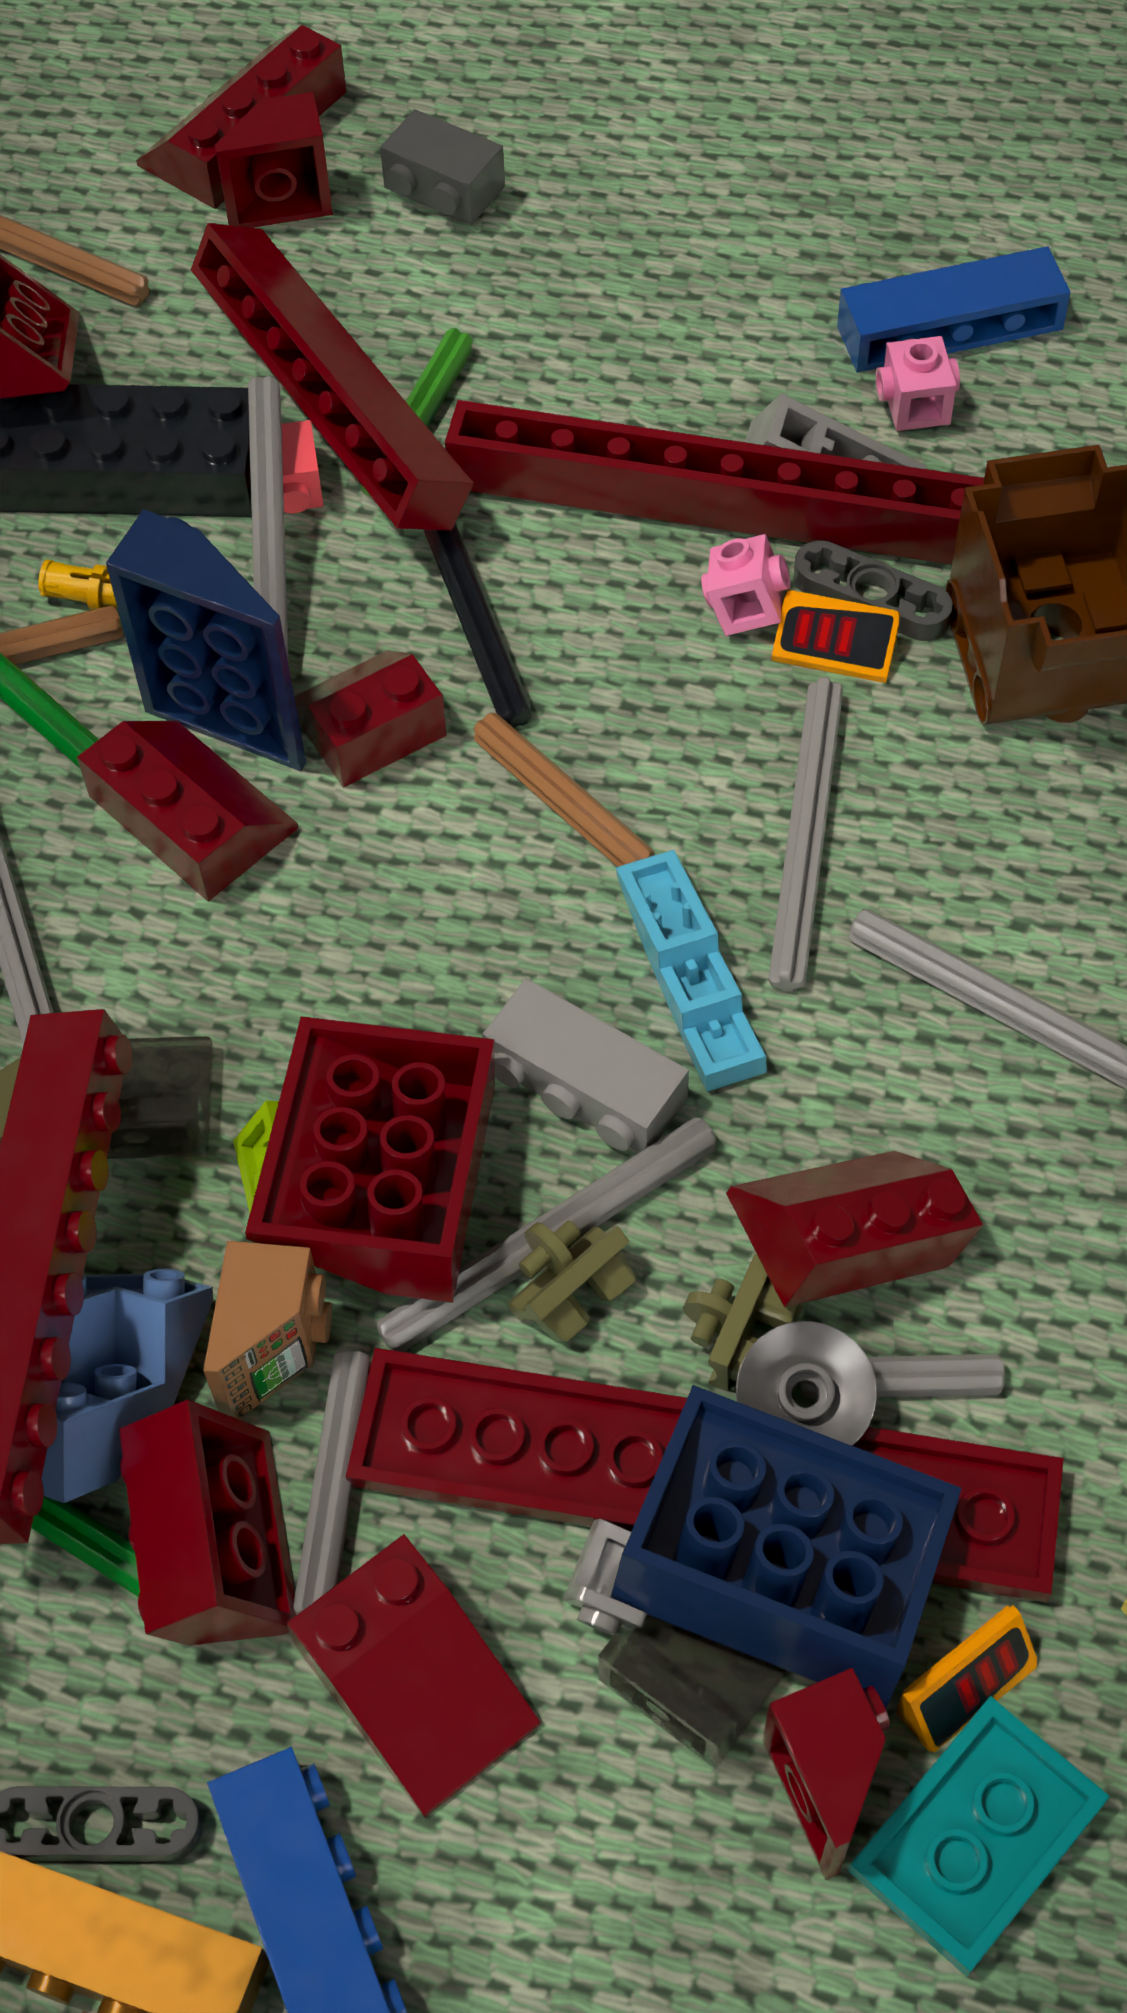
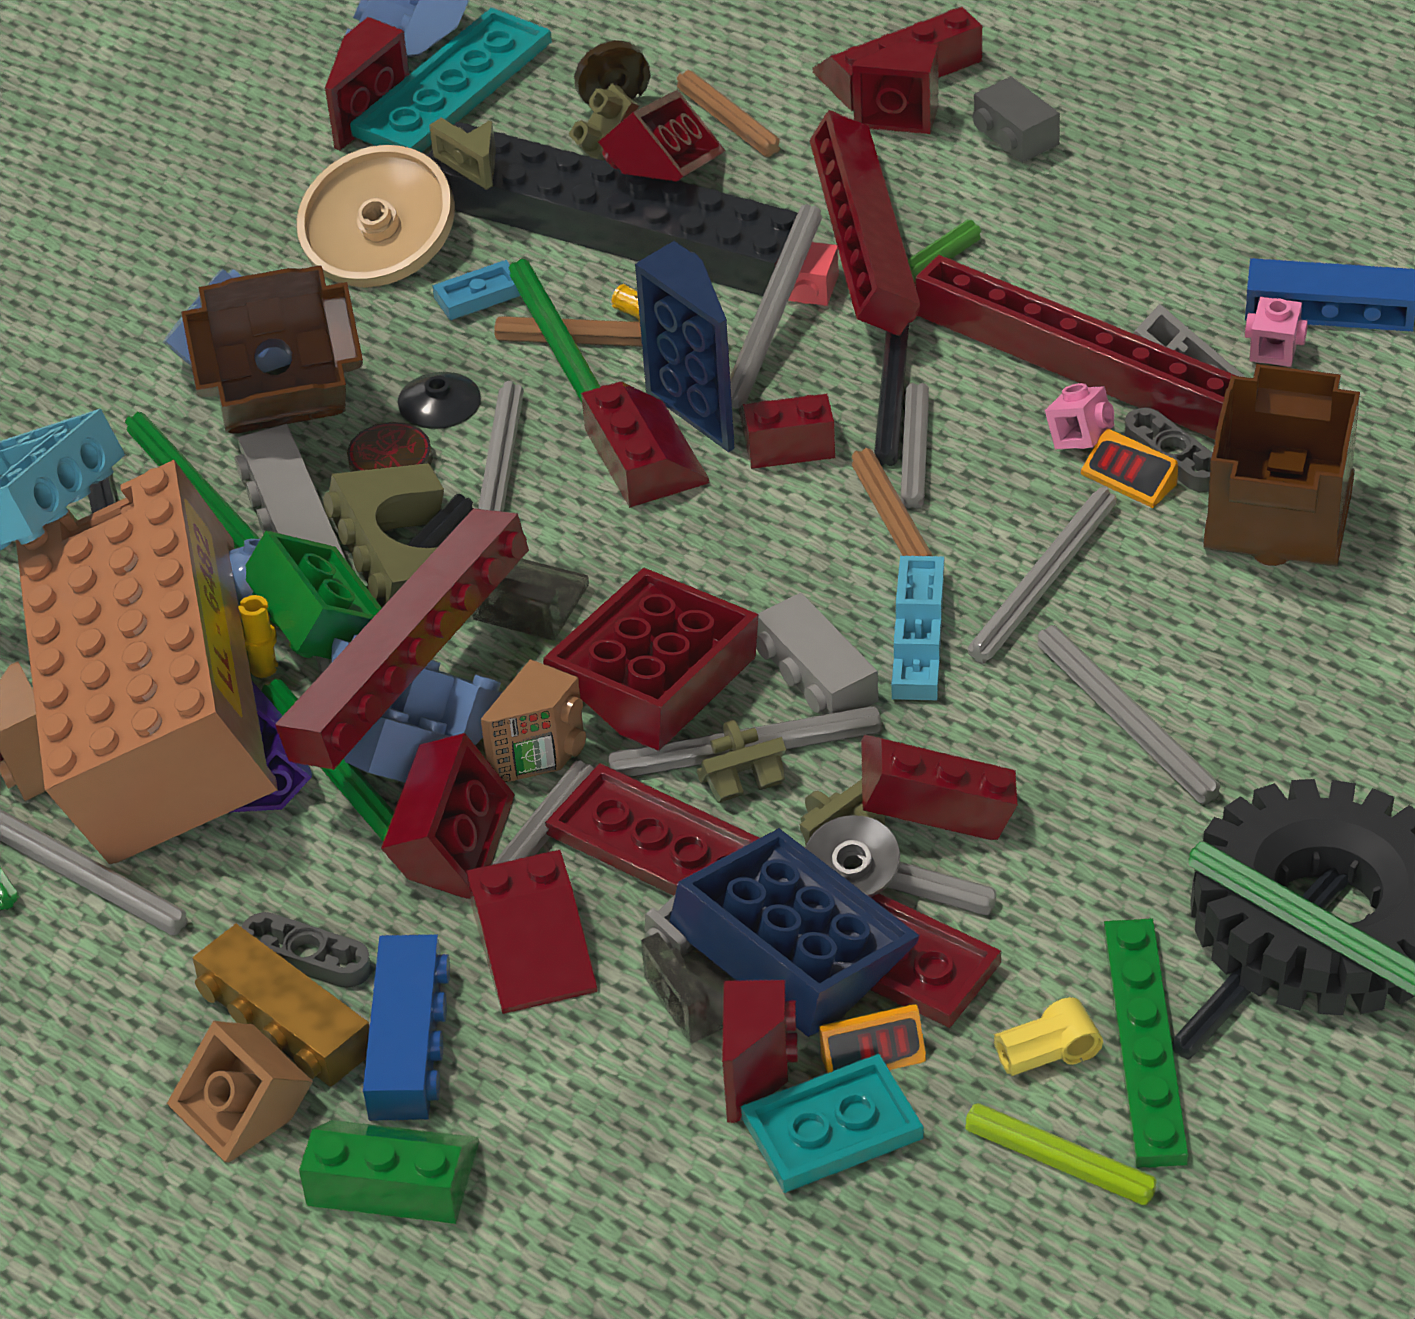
camera: 25 degrees right, 15 degrees down
none -> light grey axle [901,382,929,509]

